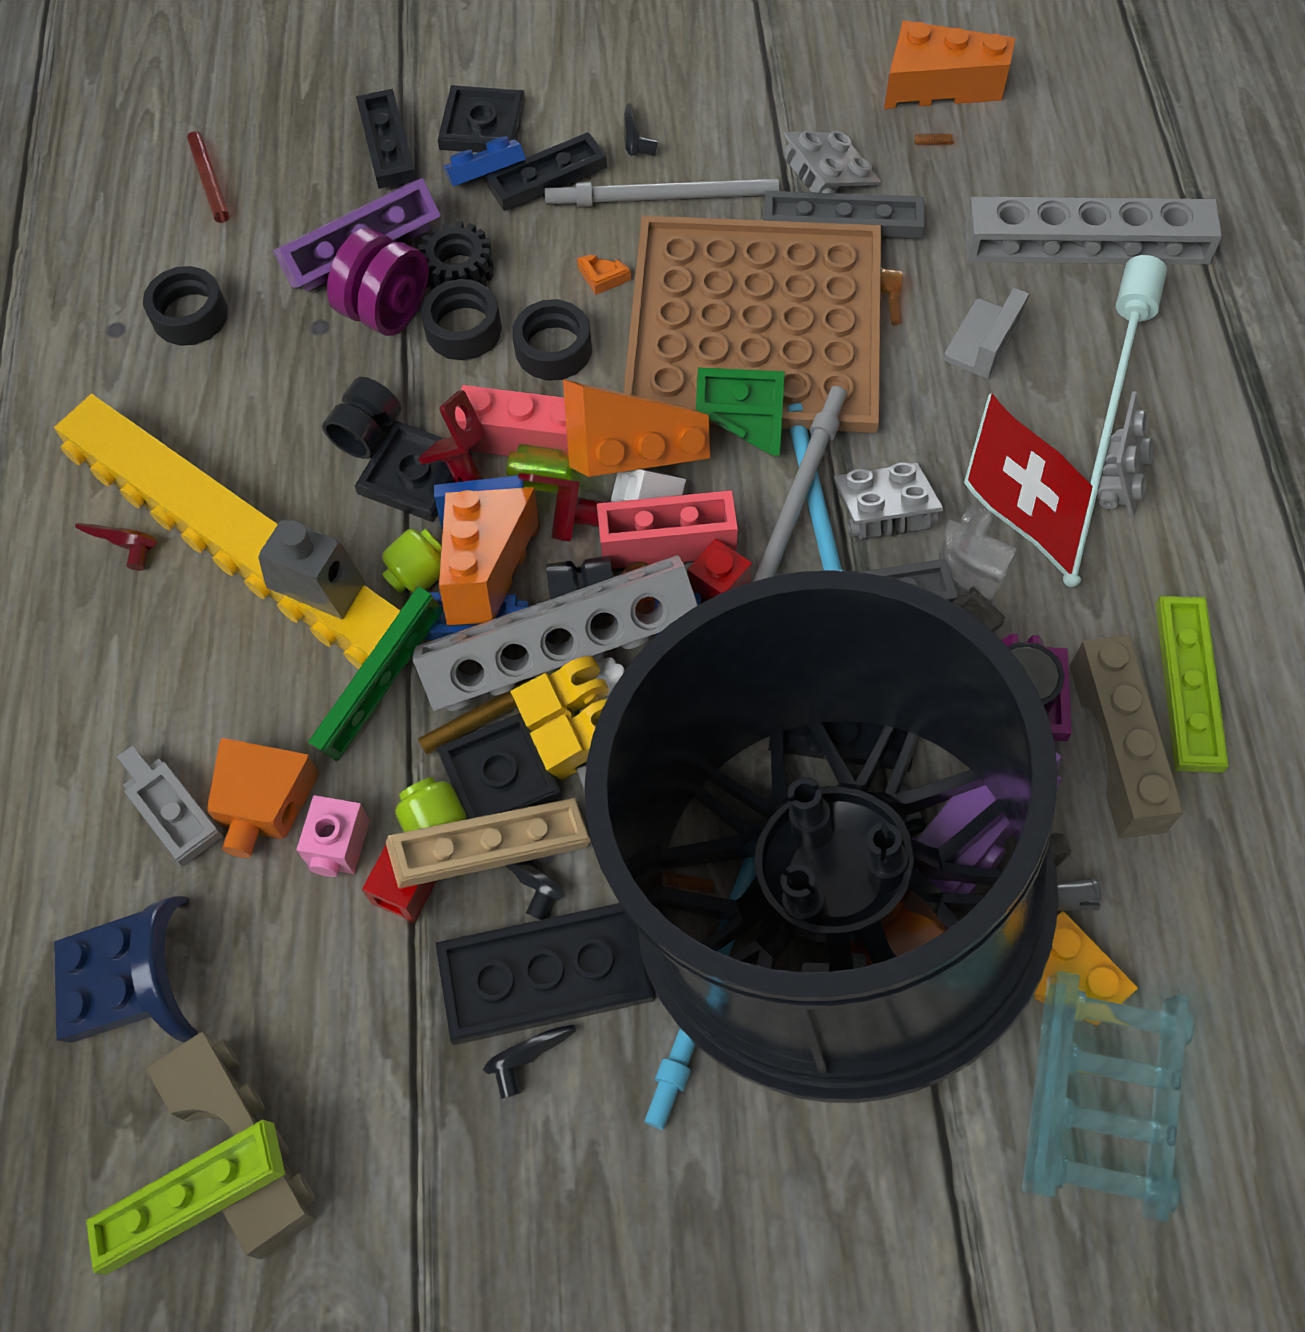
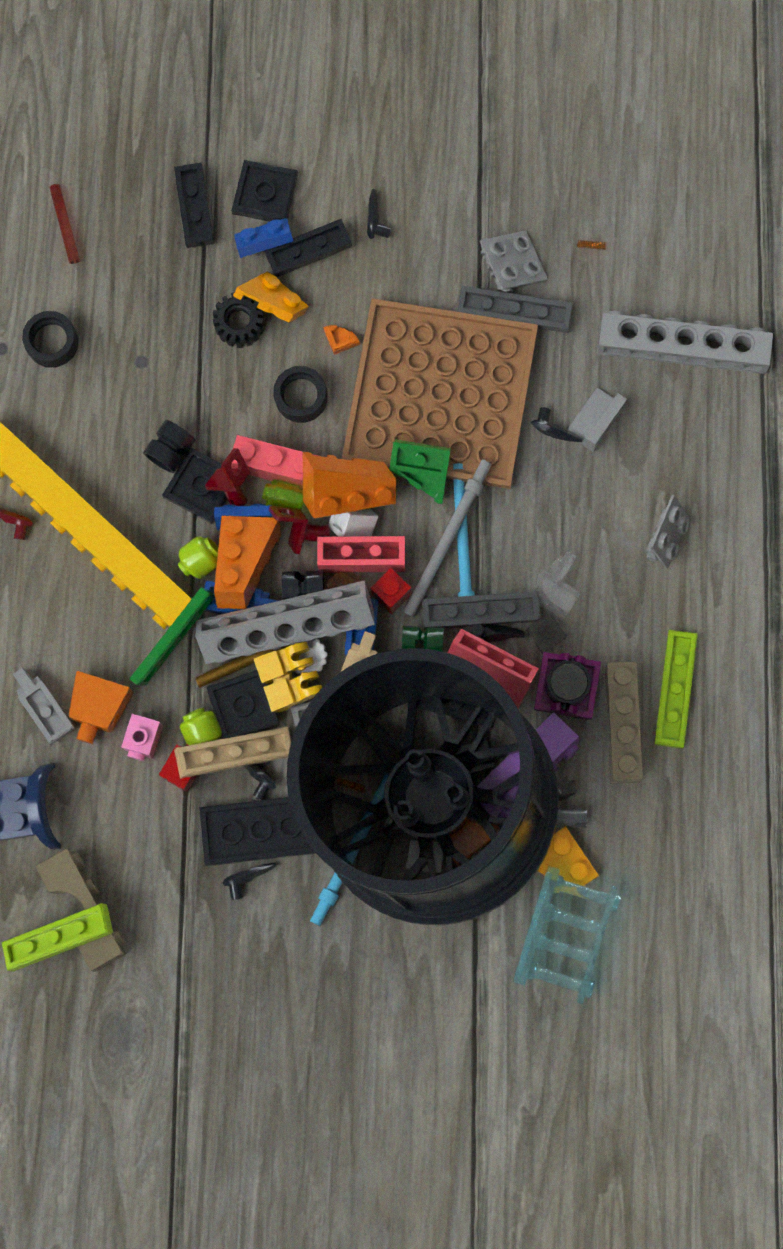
camera: 10 degrees right, 15 degrees up
dark grey torso [258,519,365,619] -> none
medium lavender brick [272,178,441,291] -> none
magenta wheel [327,228,429,336] -> none
black tyre [420,279,502,360] -> none
light grey bar [545,179,779,207] -> none
light grey hinge [834,463,943,540] -> none
clear orange hand [880,268,903,325] -> none
orange wedge [884,20,1016,109] -> none
flag [964,255,1167,588] -> none
none -> light orange wing [233,271,309,323]
none -> black bar [531,407,583,442]

